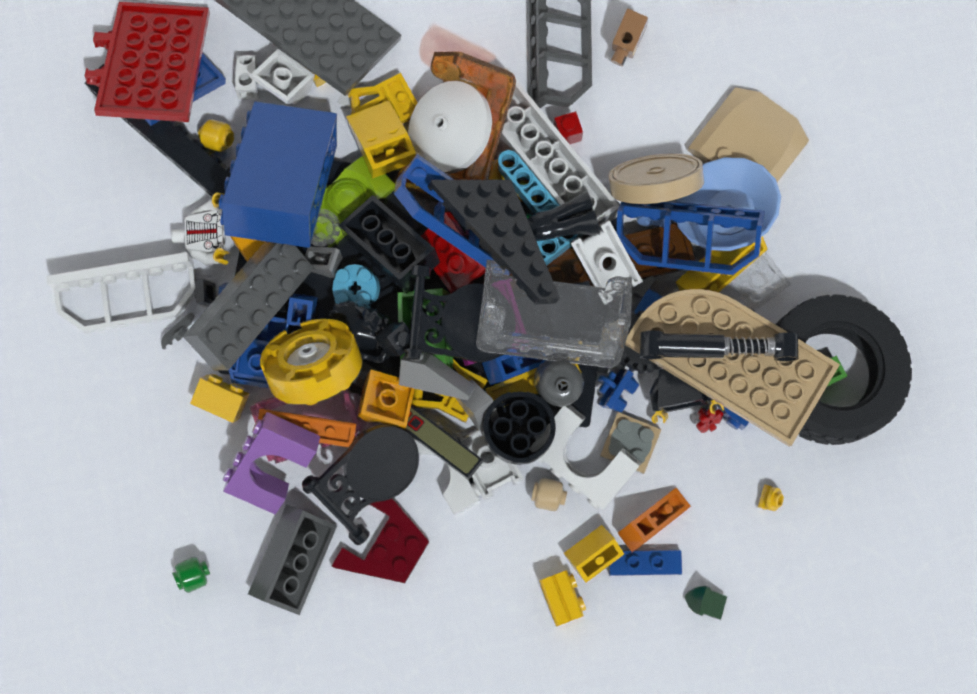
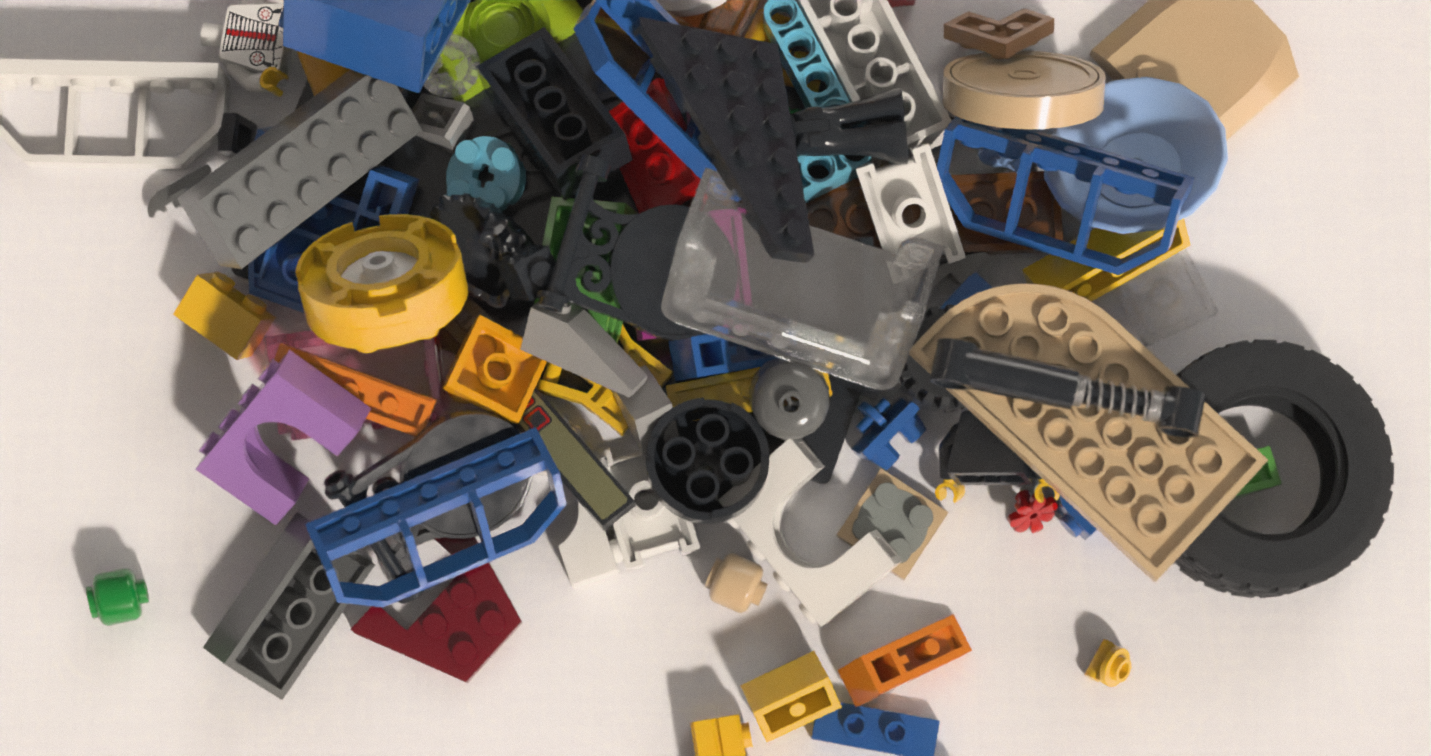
camera: 15 degrees right, 0 degrees up
none -> blue plate [305,427,567,607]
none -> medium nougat plate [944,8,1055,59]

